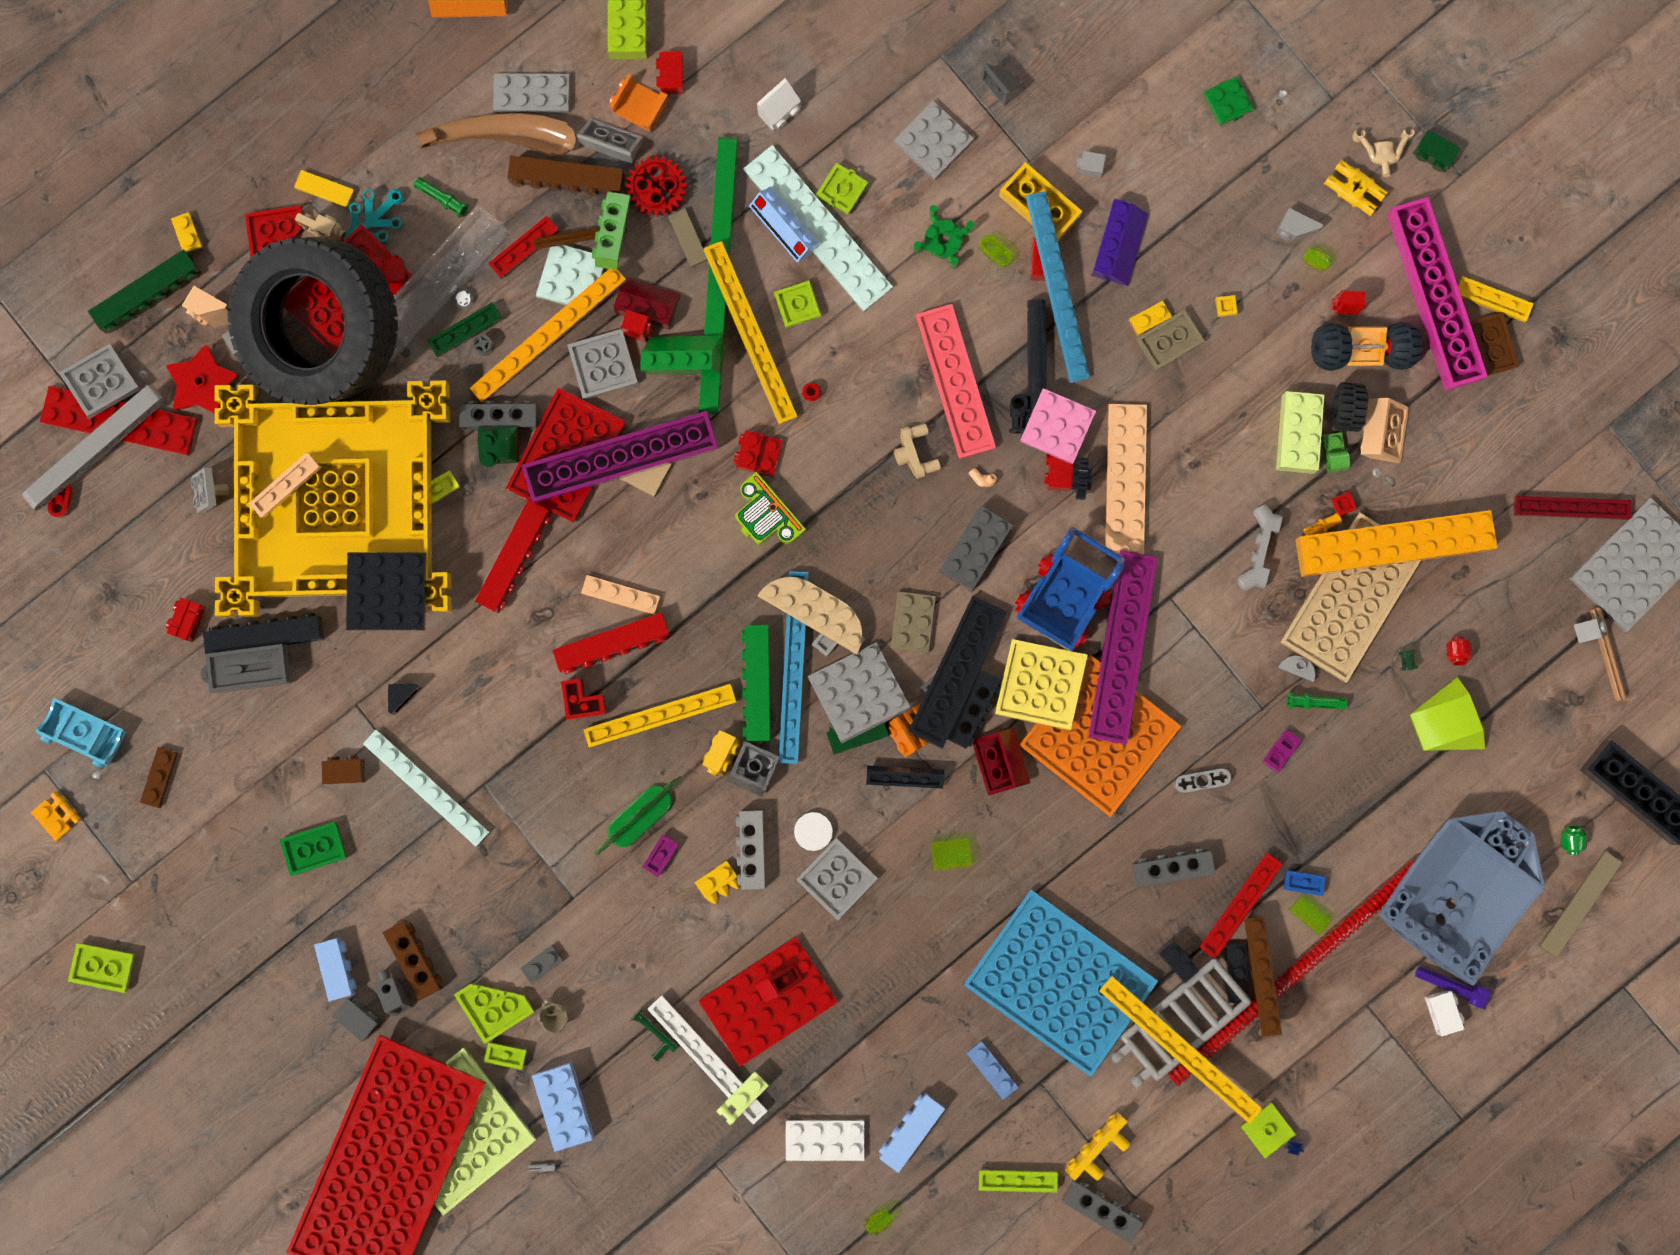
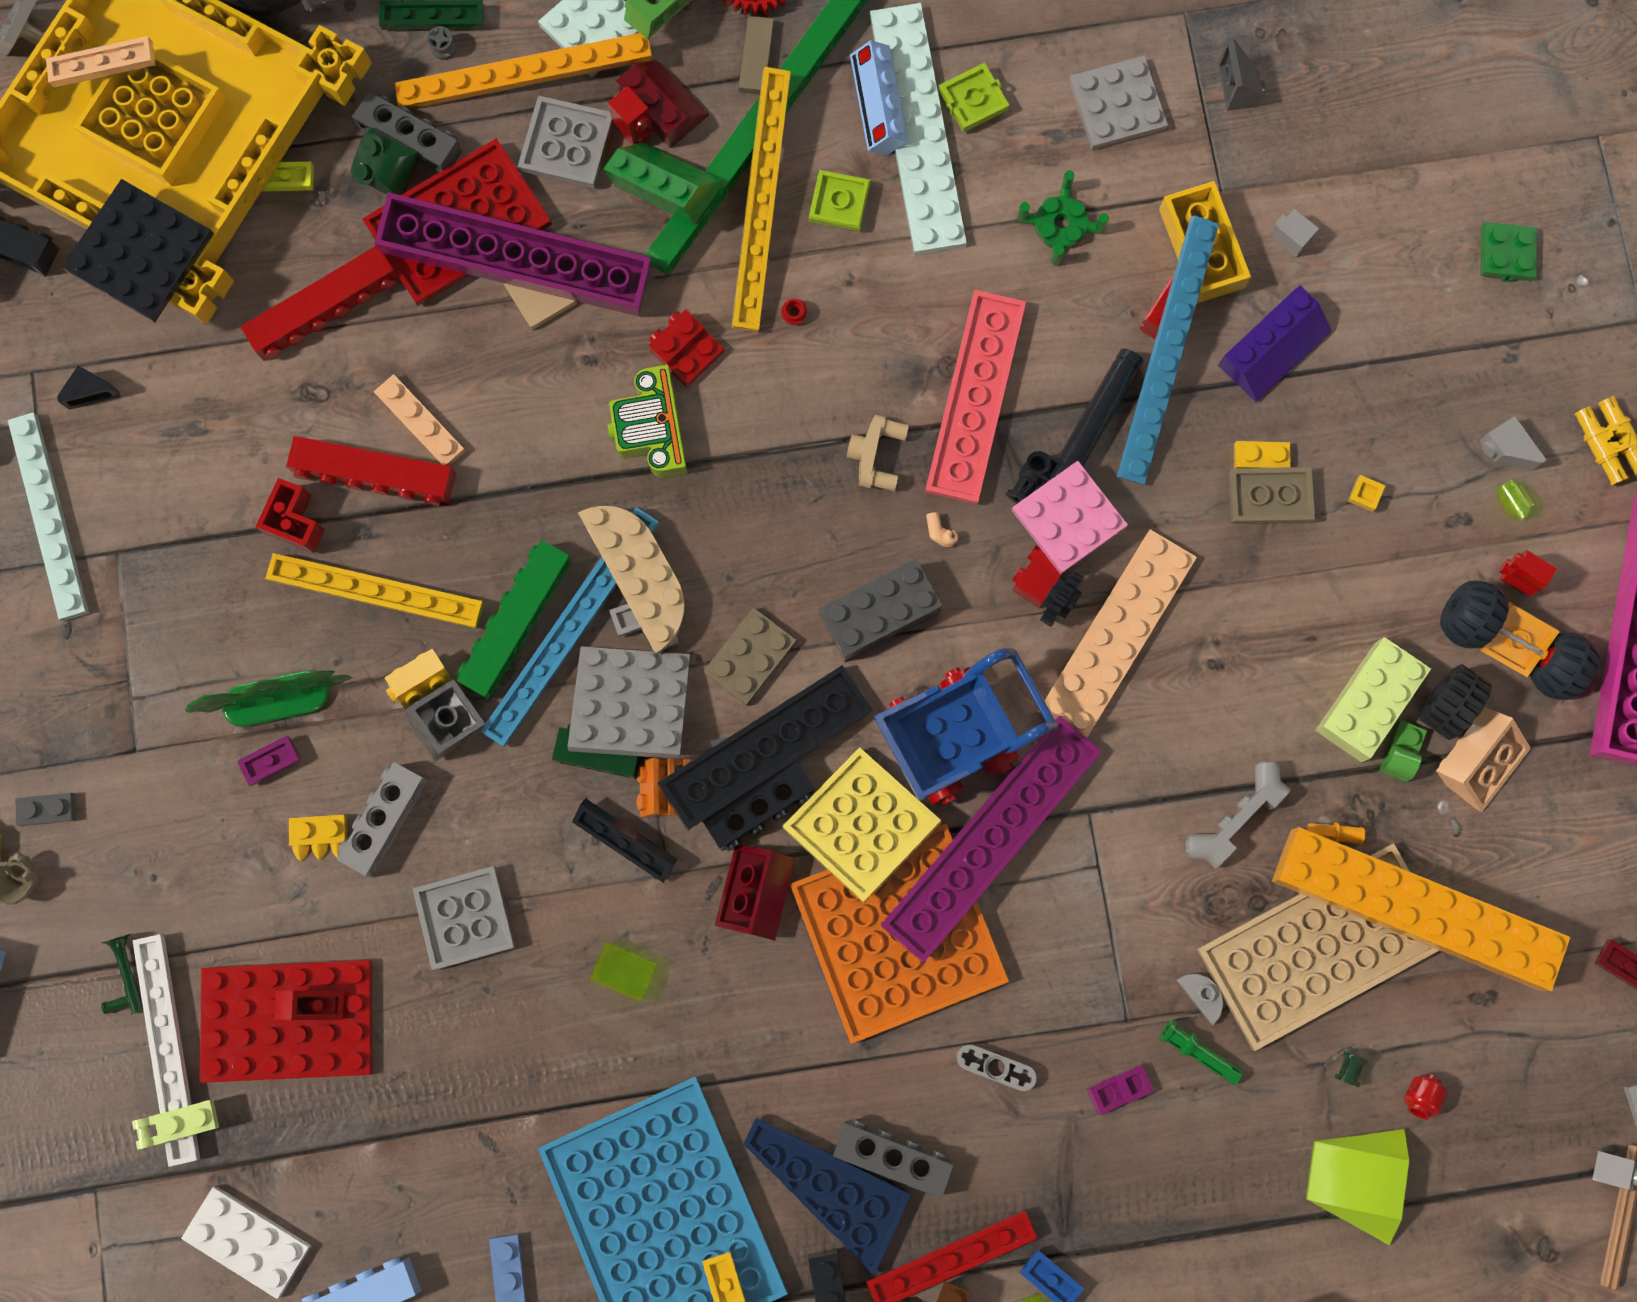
camera: 30 degrees right, 5 degrees down
white tile [794,812,833,851] -> none
clear neon green plate [979,235,1013,268] -> none
red plate [1331,491,1357,516] -> none
none -> dark blue wing [743,1117,911,1275]

